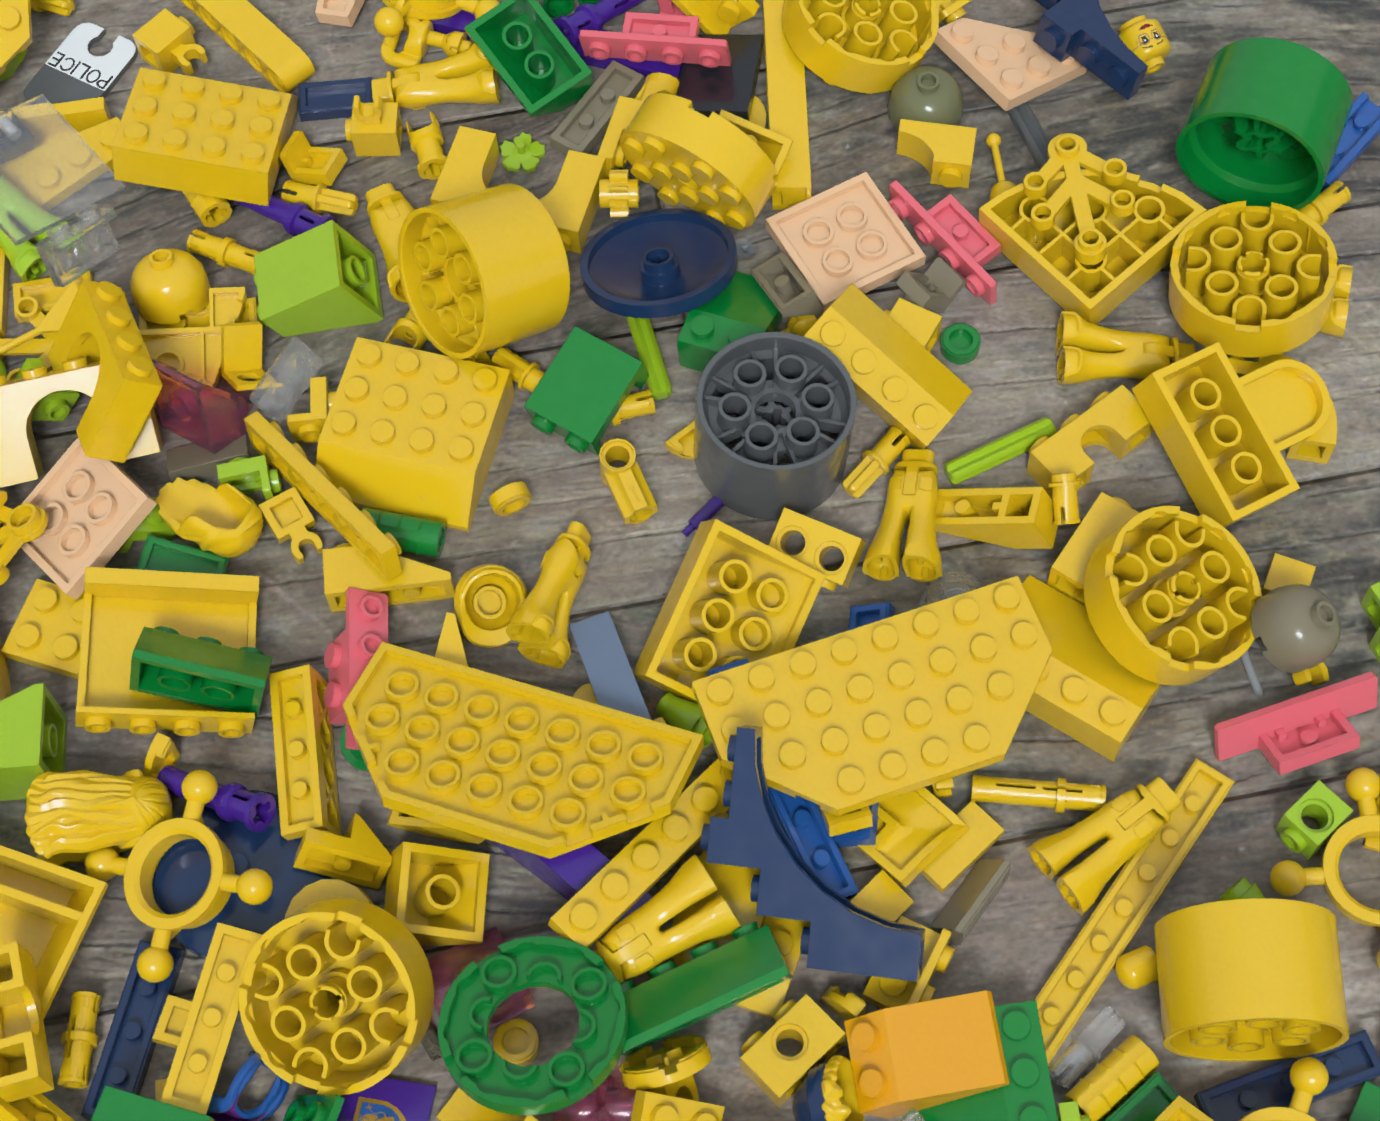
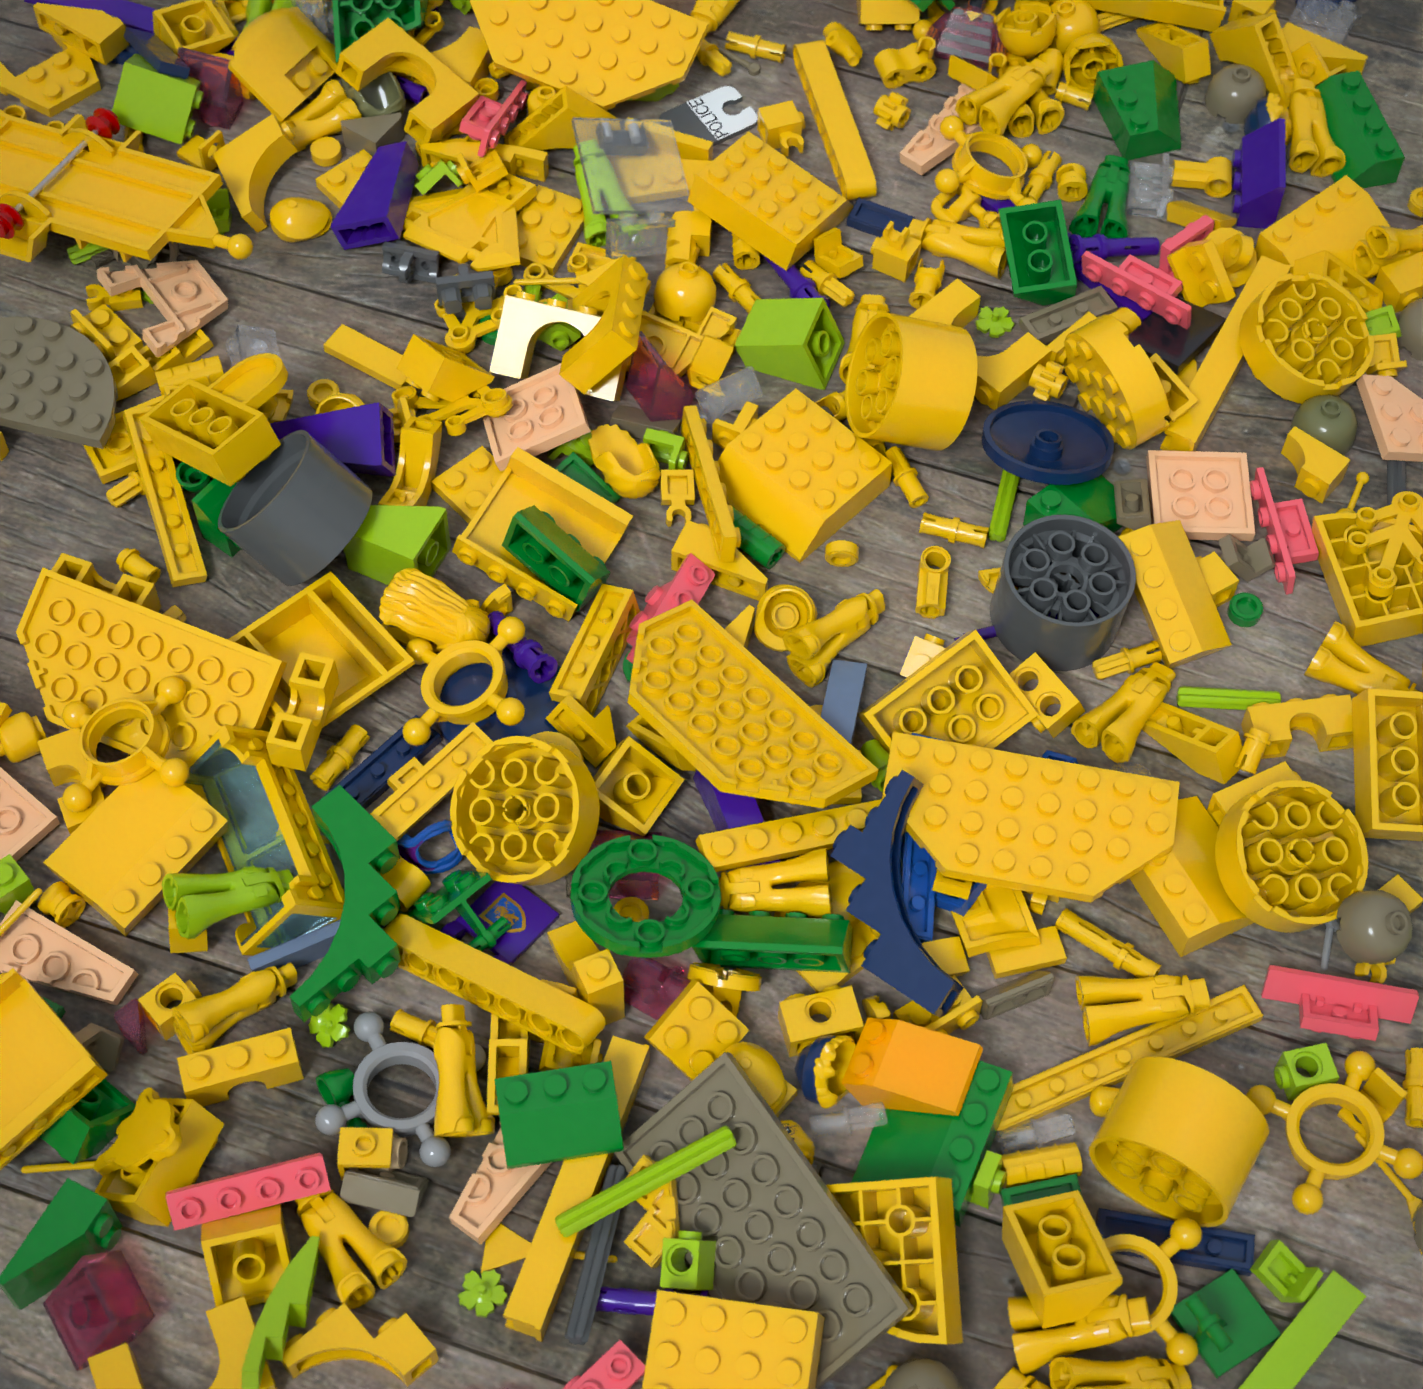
camera: 25 degrees right, 5 degrees down
green panel [524,326,649,455] -> none
none -> yellow plate [665,206,713,269]
none -> yellow bracket [900,633,945,677]

